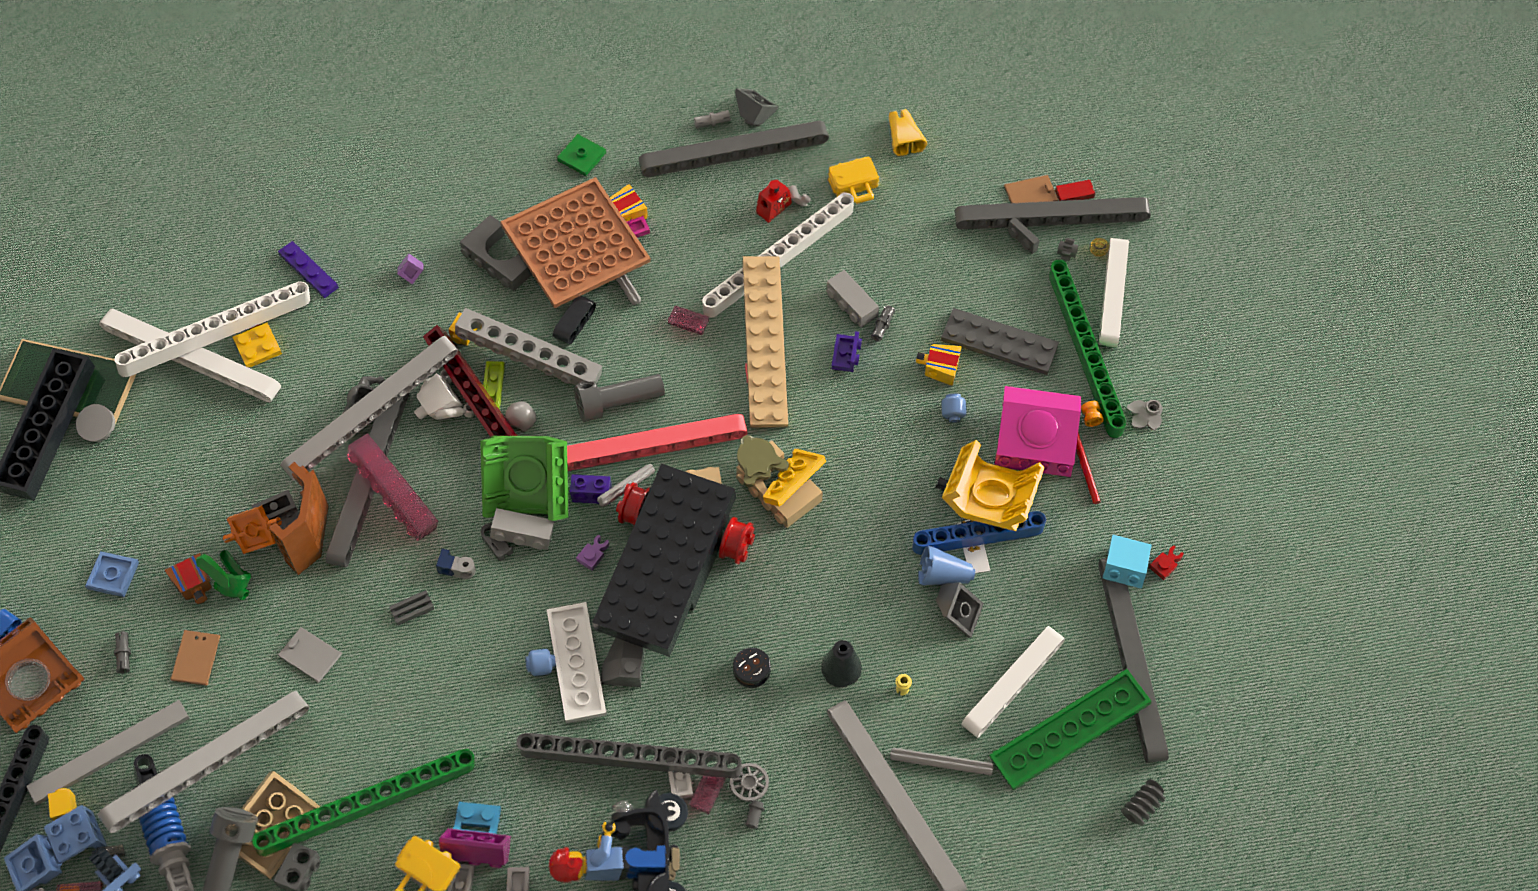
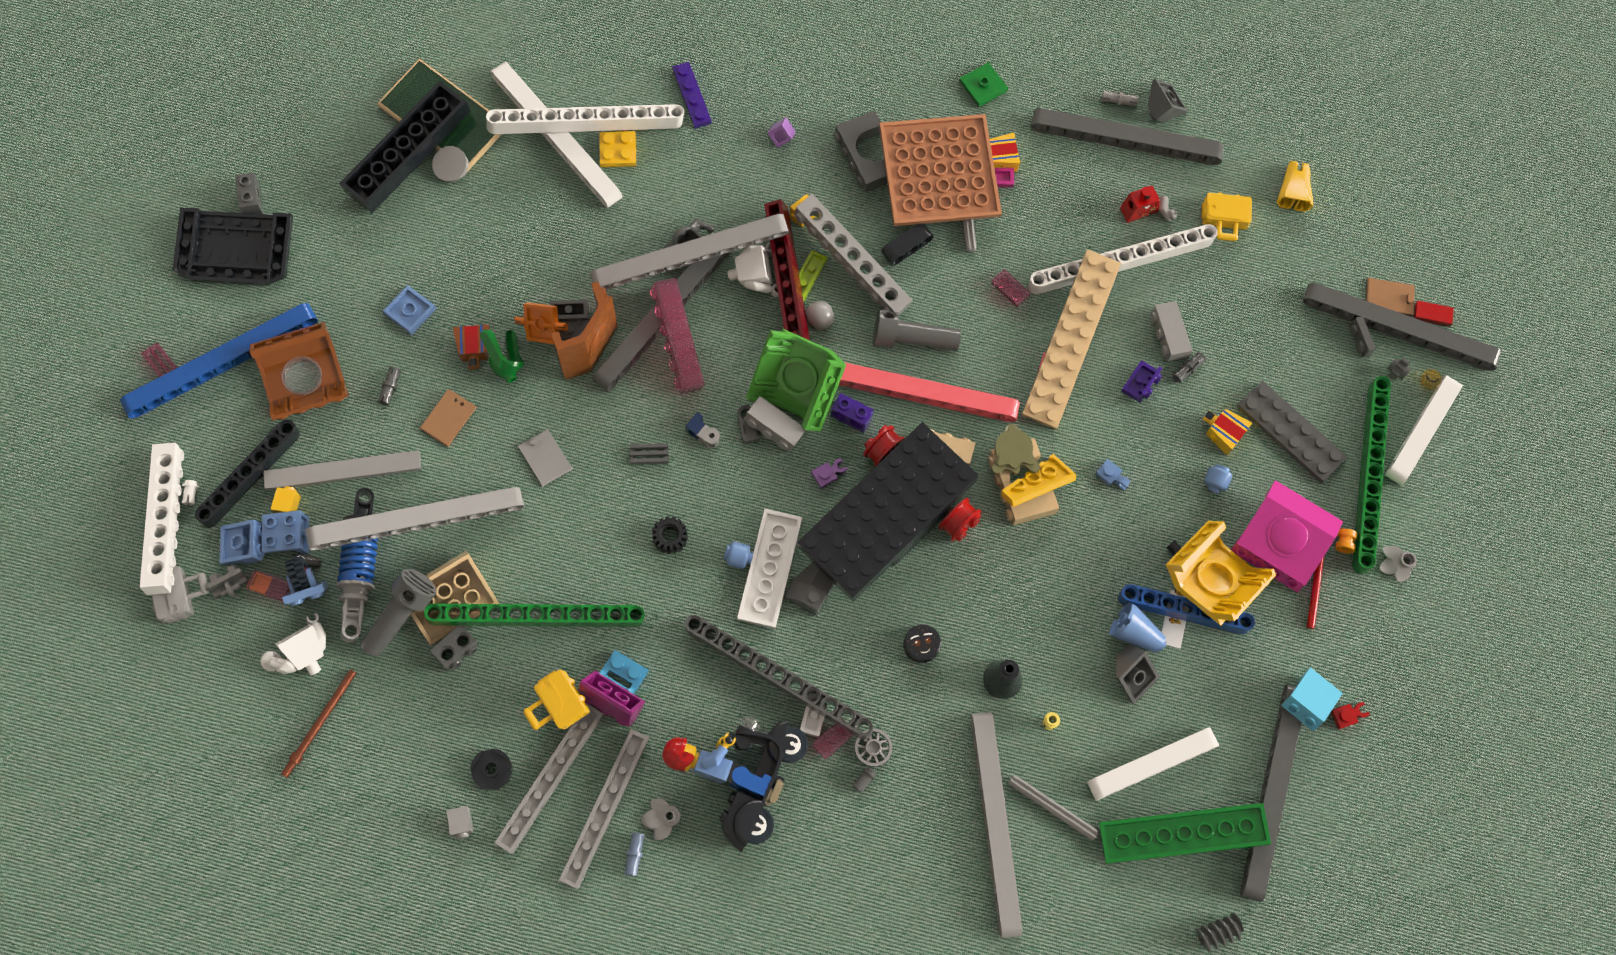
camera: 20 degrees right, 10 degrees up
light grey axle [597,464,655,507] -> none
none -> black tyre [652,516,688,554]
none -> medium blue plate [1095,459,1130,491]

